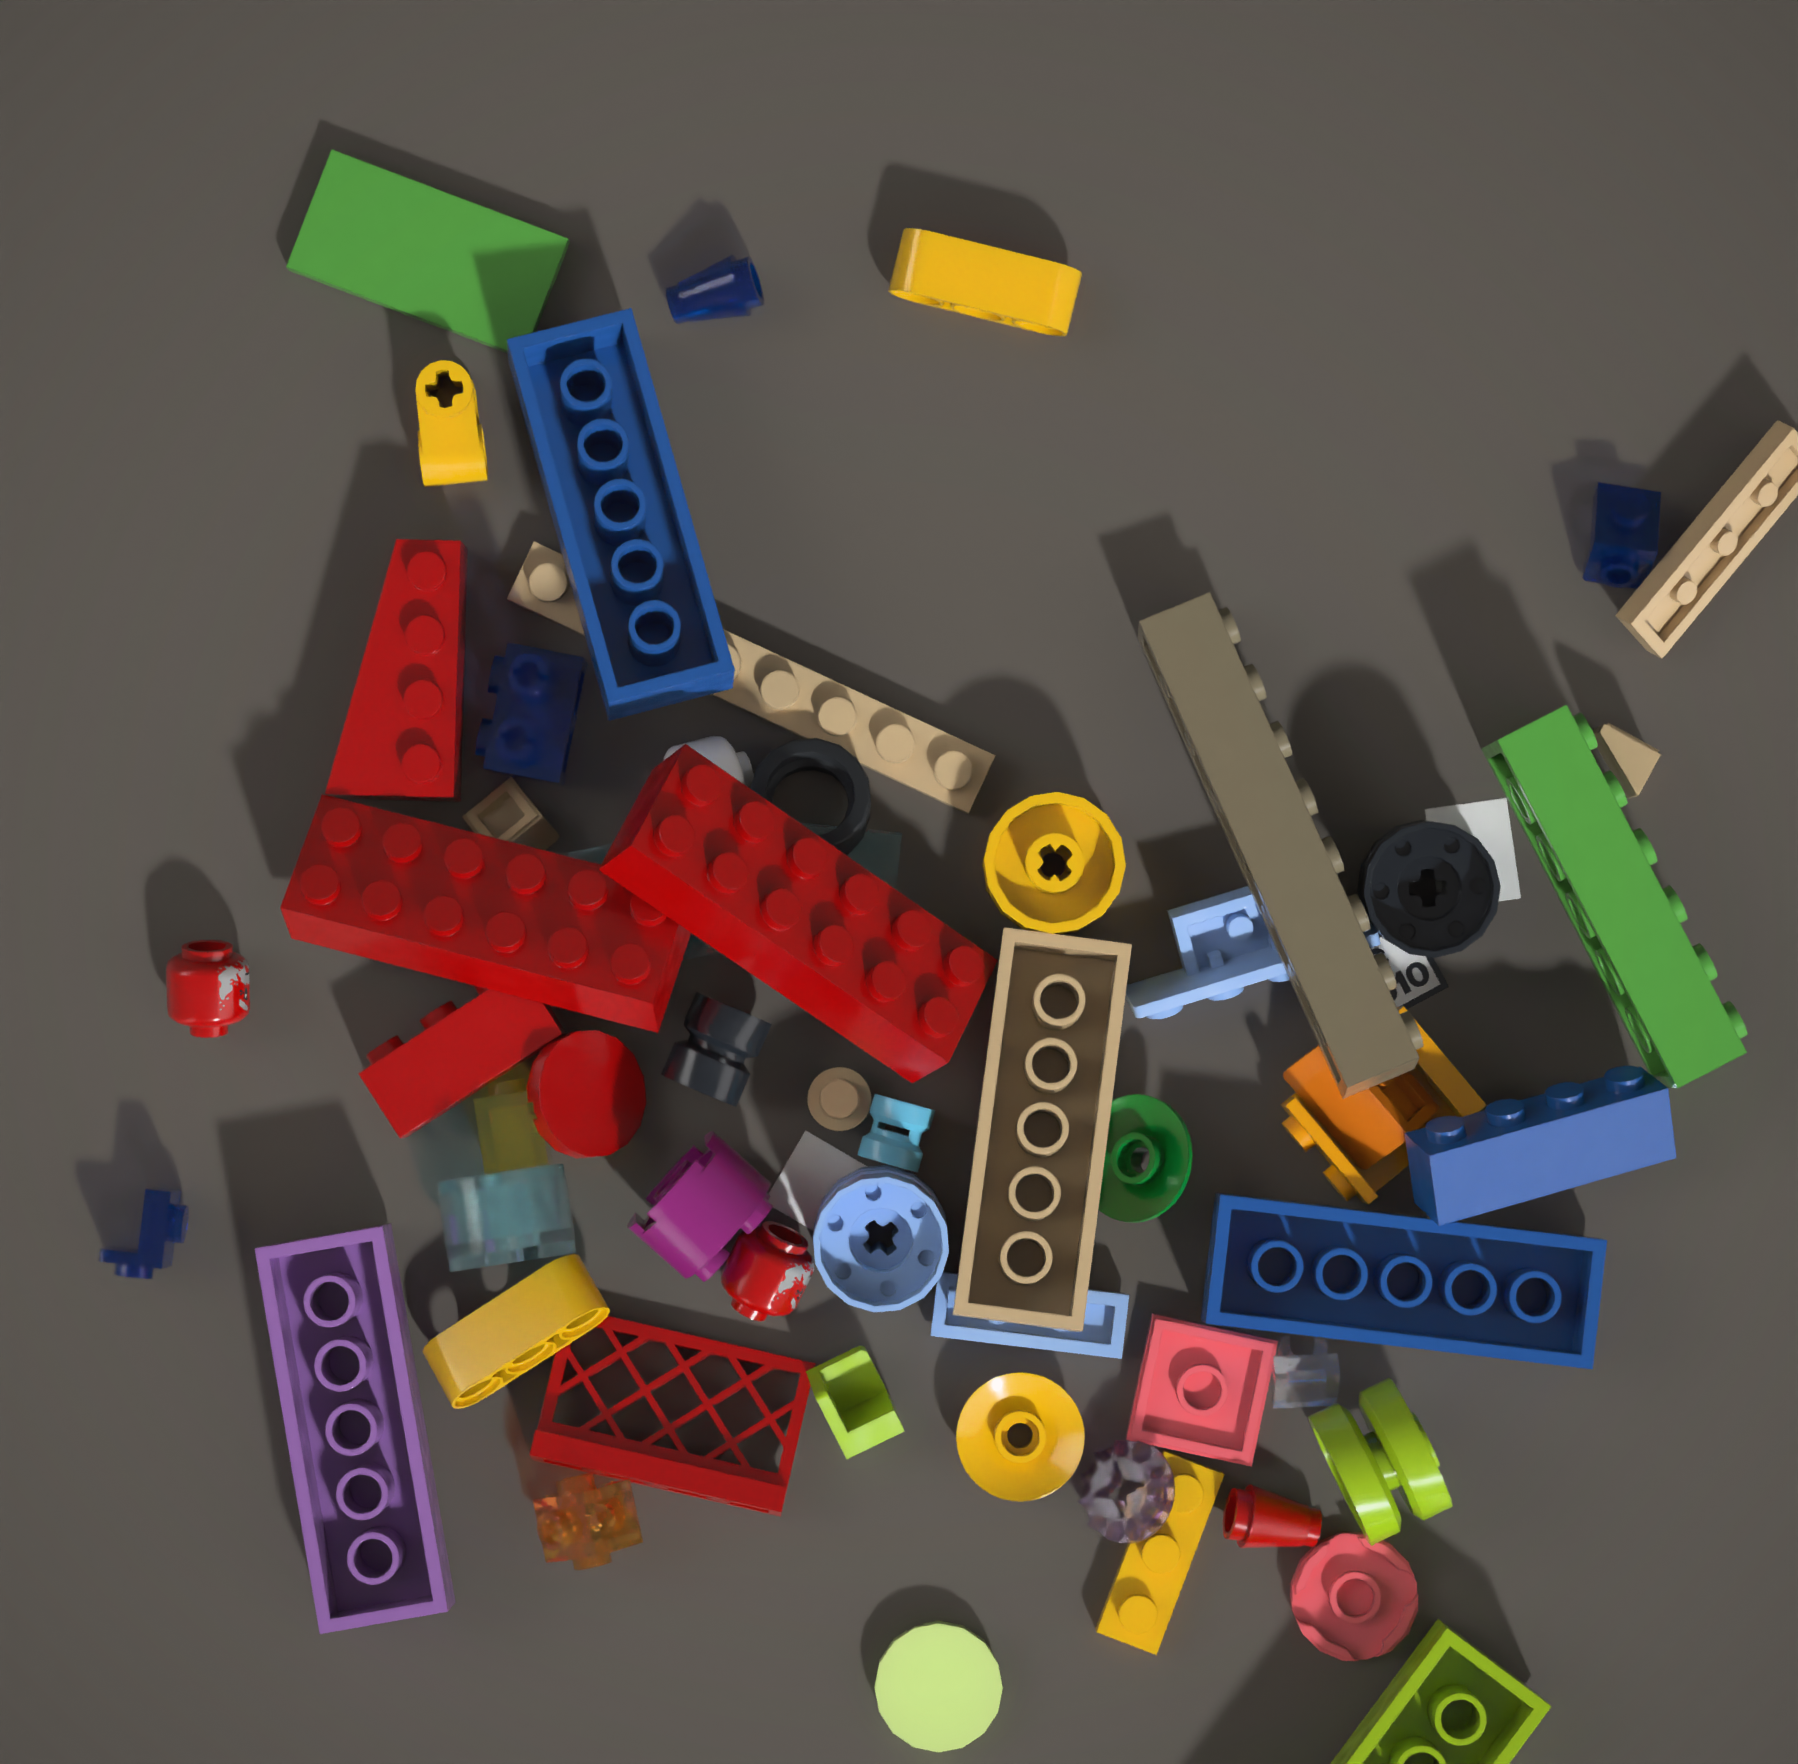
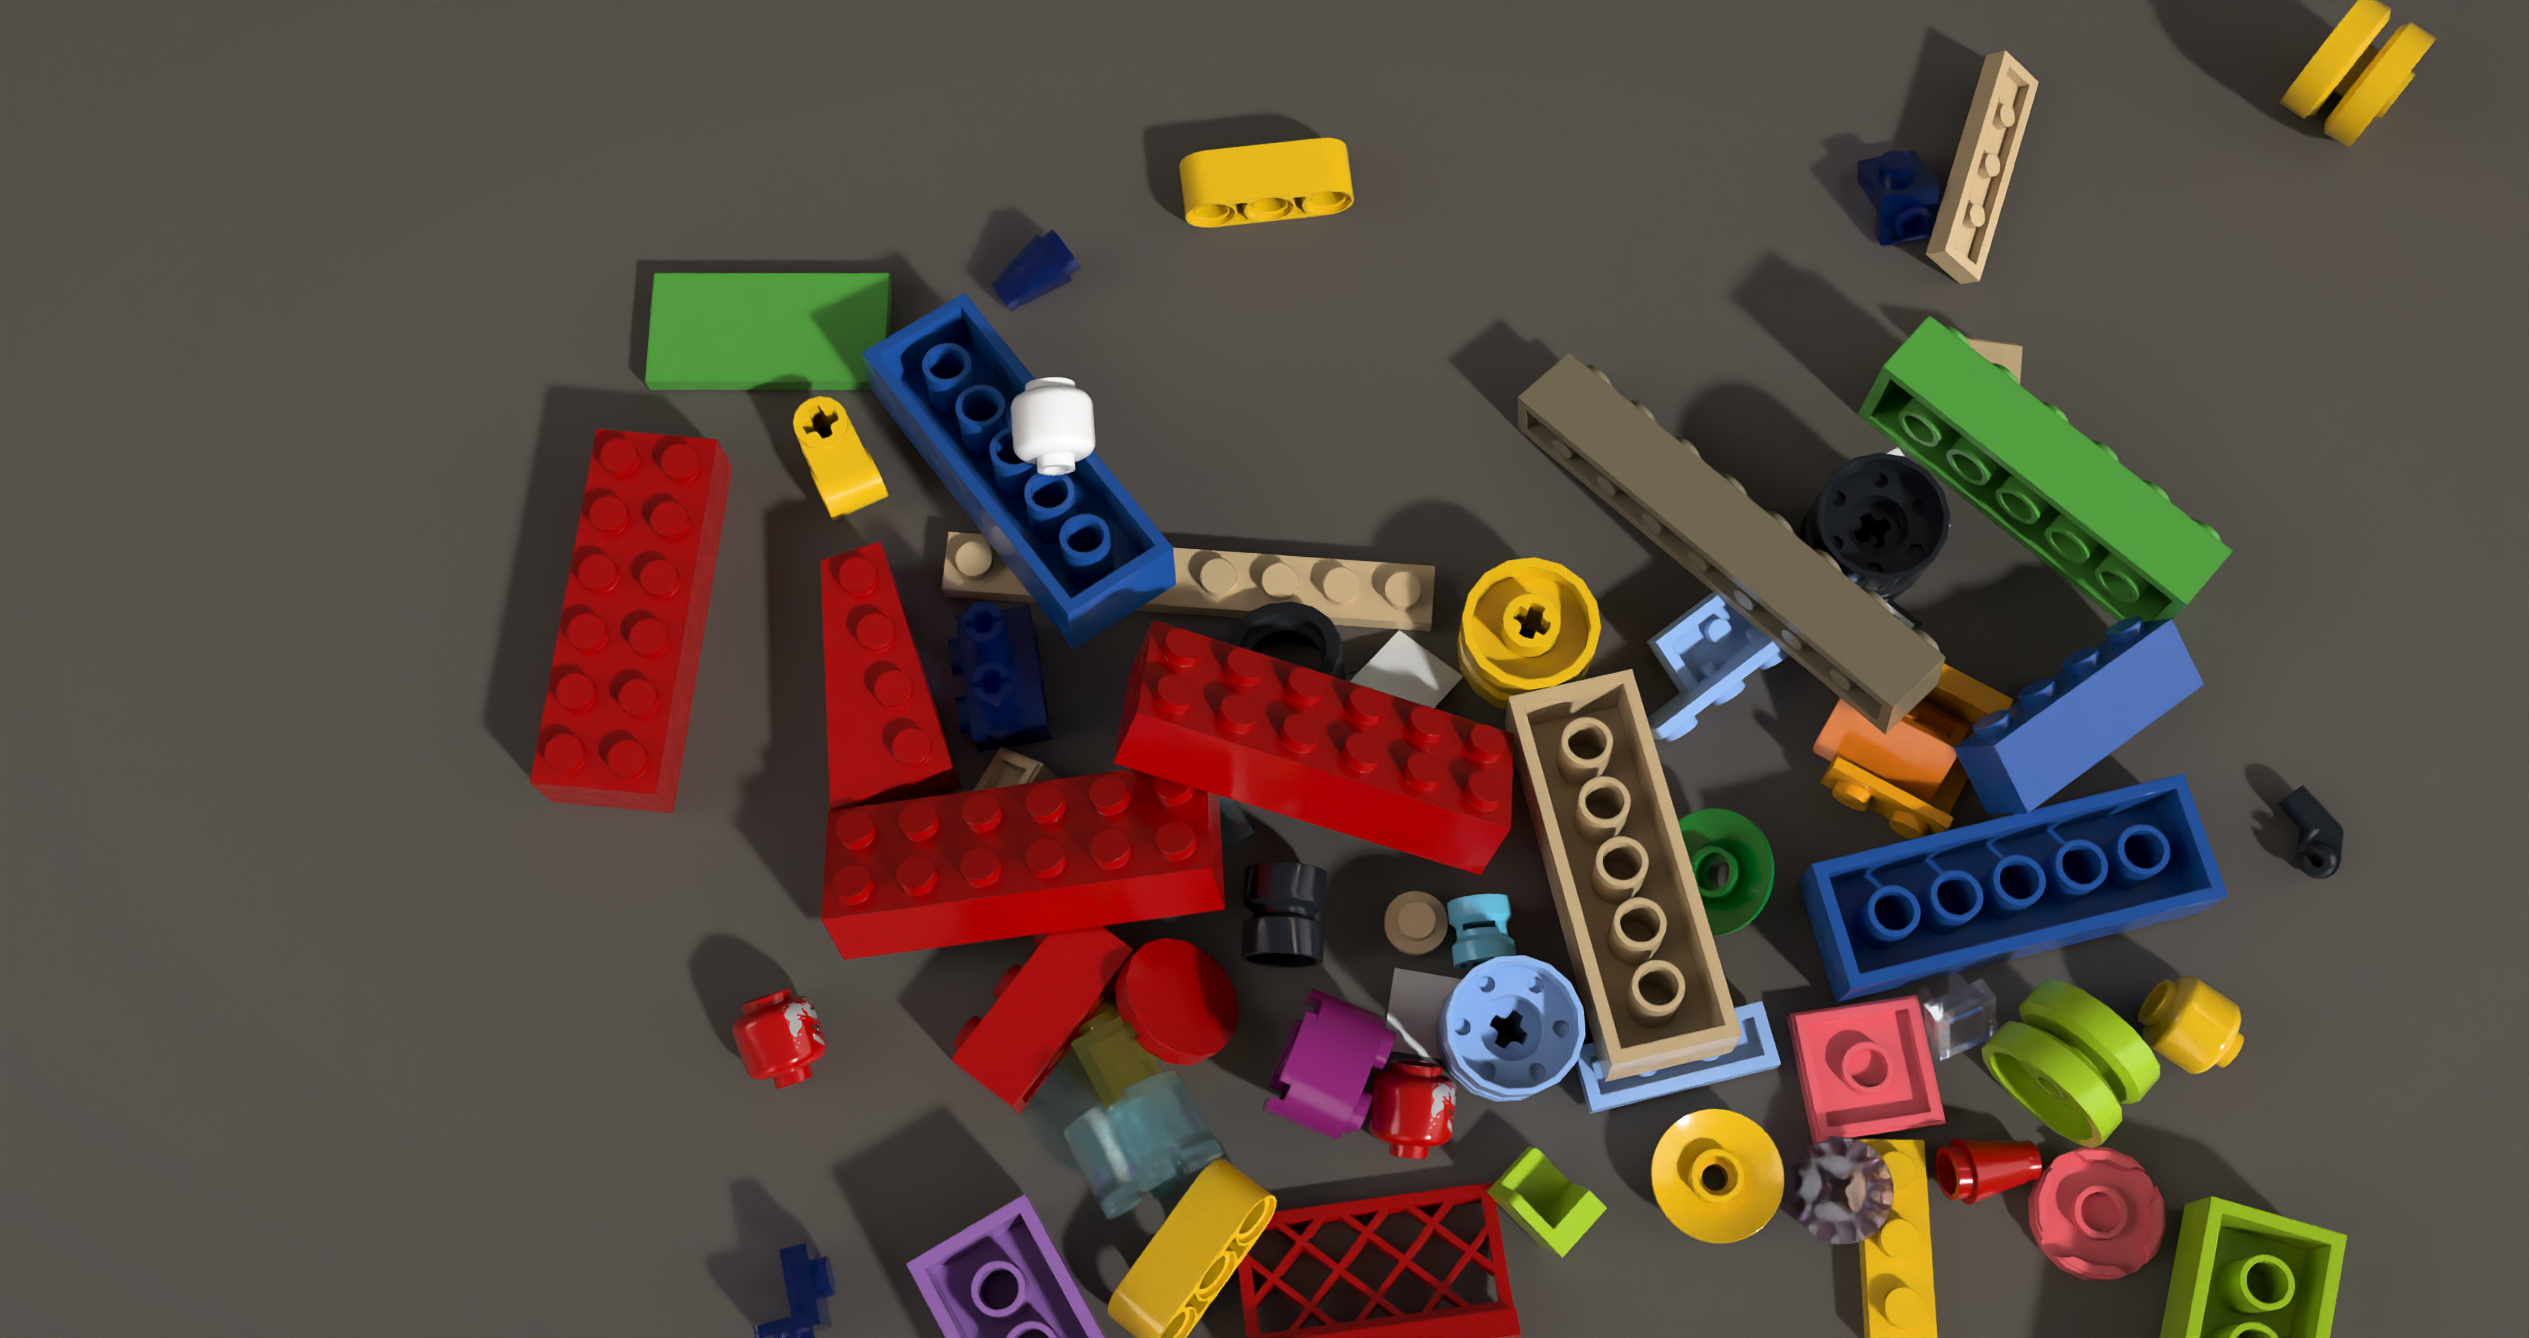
camera: 20 degrees left, 15 degrees down
none -> red brick [530,429,733,813]
none -> white head [1011,377,1096,475]
none -> white sticker [1350,630,1463,708]
none -> yellow head [2138,976,2244,1074]
none -> black arm [2278,785,2344,879]

